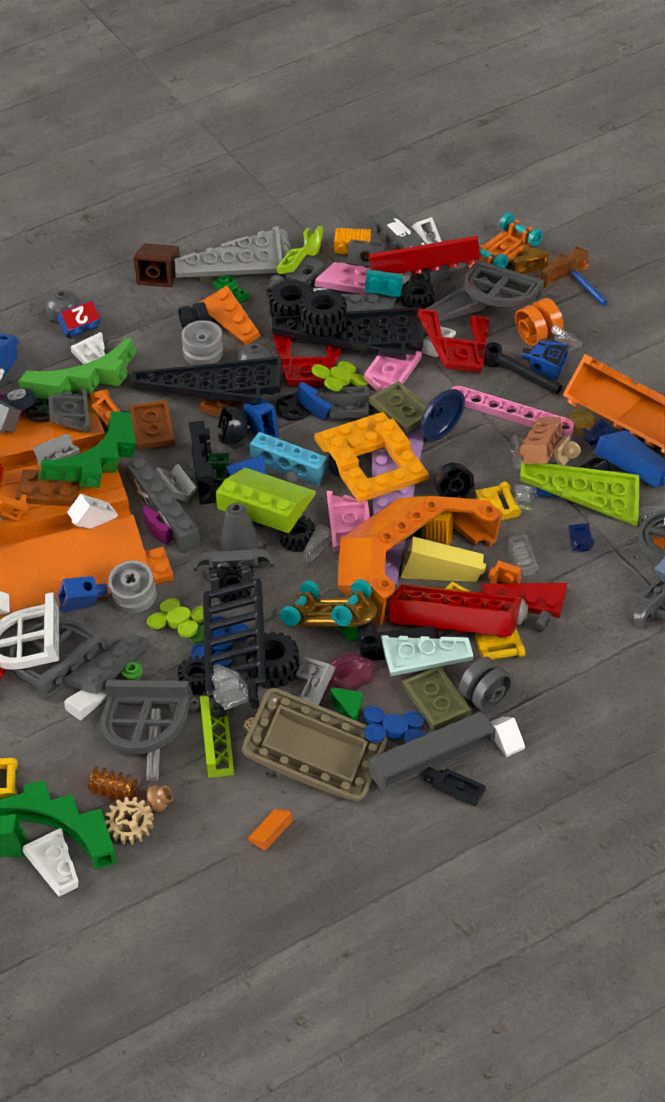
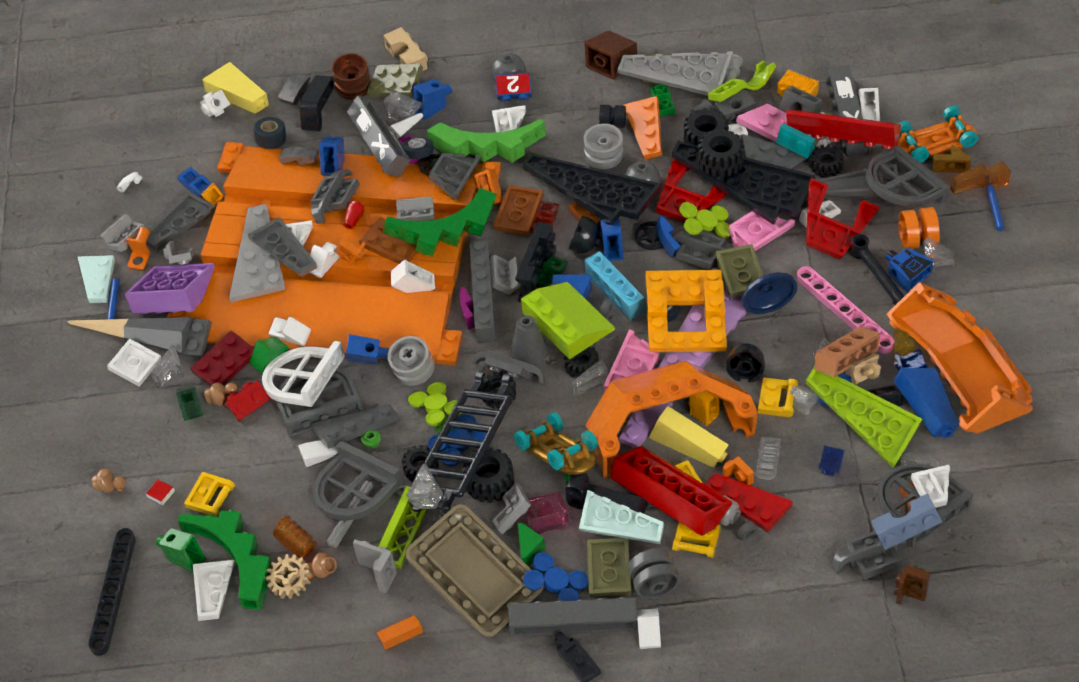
camera: 30 degrees right, 5 degrees up
none -> light grey bracket [353,540,397,593]
none -> clear red slope [531,201,559,234]

